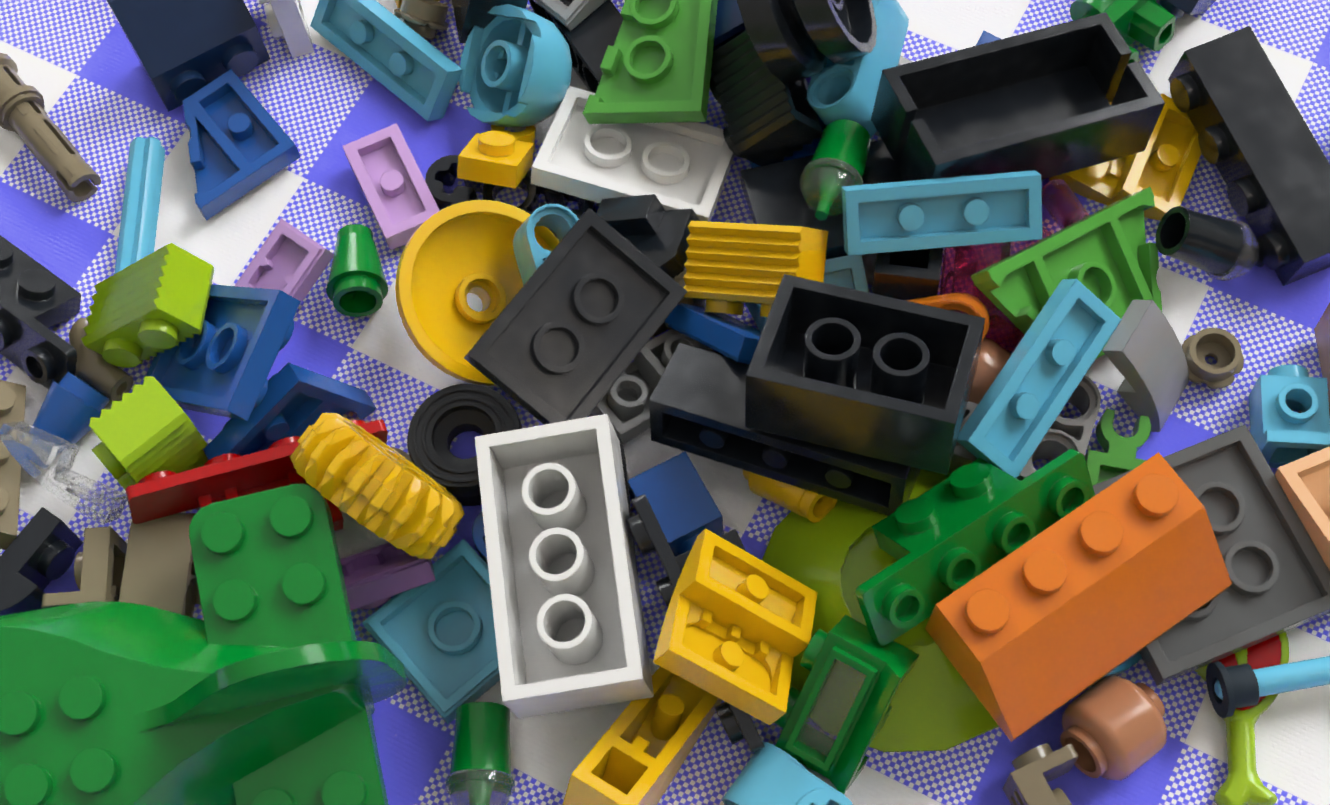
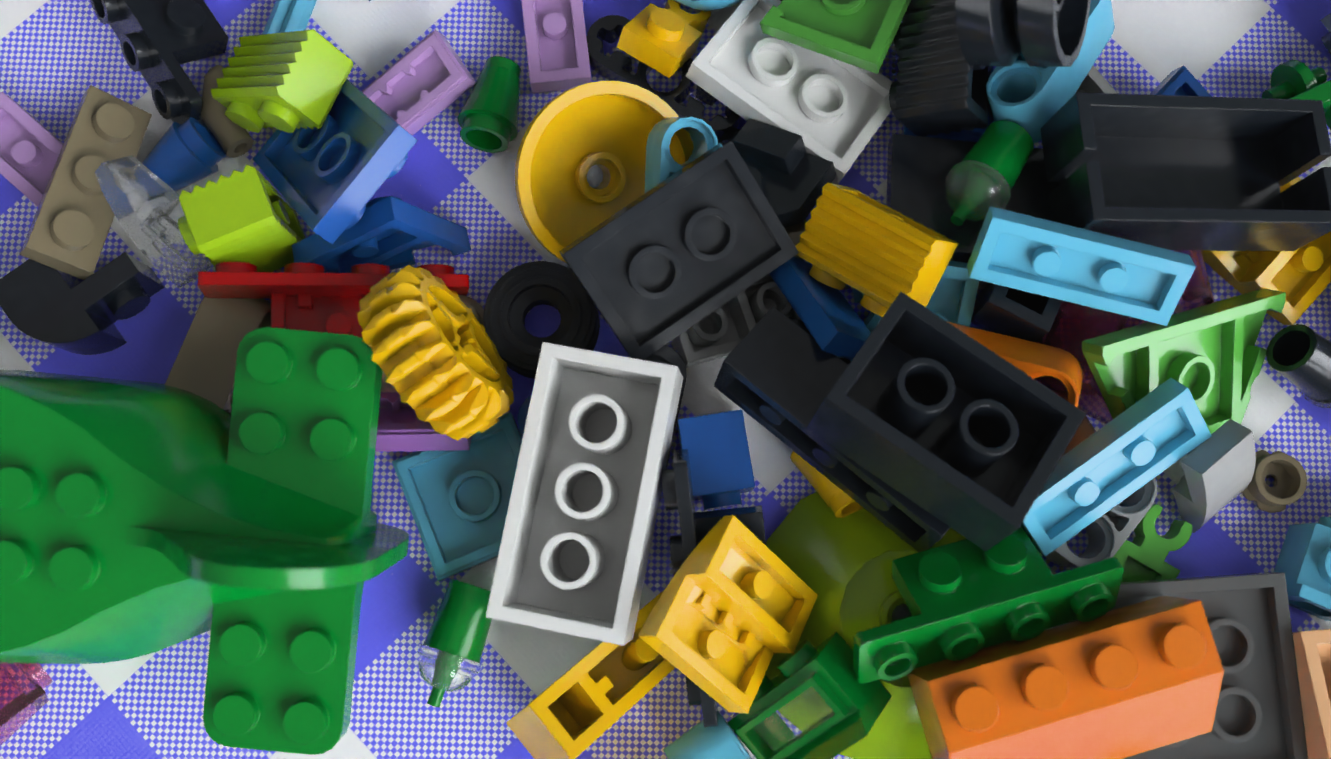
camera: 10 degrees right, 15 degrees up
dark tan bracket [42,526,127,609] -> none

